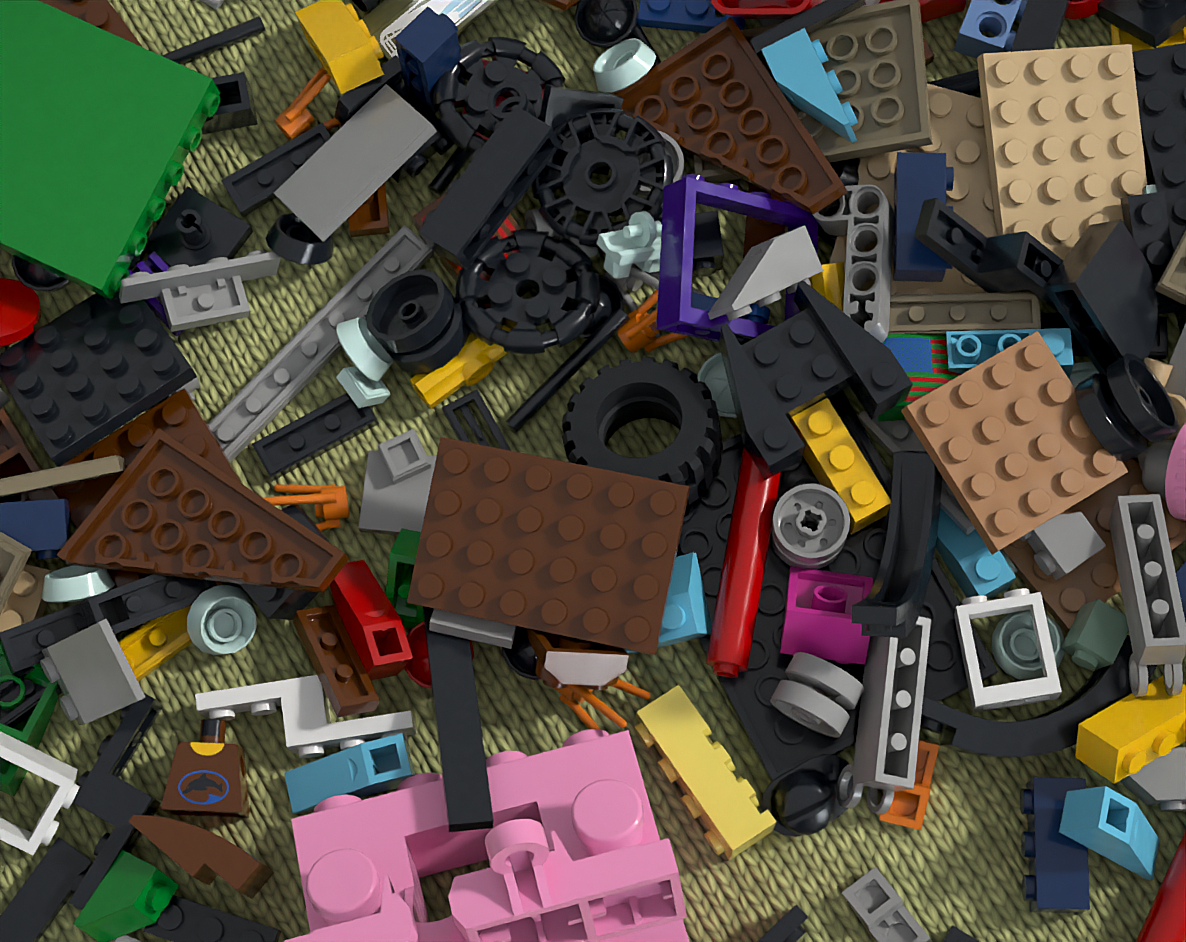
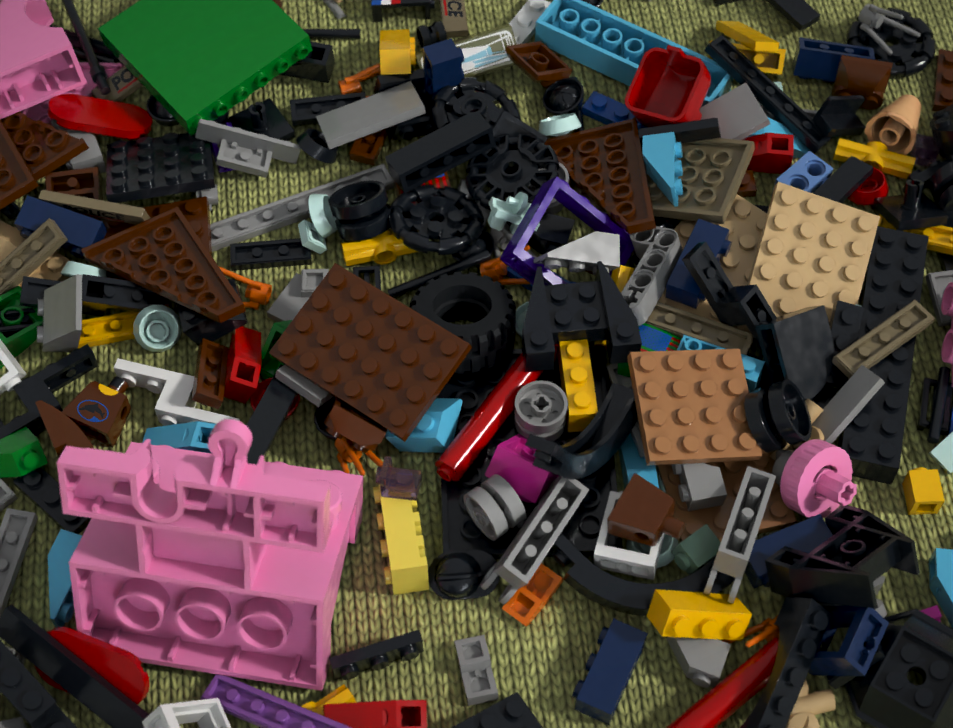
camera: 20 degrees right, 15 degrees down
medium azure slope [1059,786,1160,880] -> none
none -> bracket [376,456,422,501]
none -> reddish brown torso [607,473,686,546]

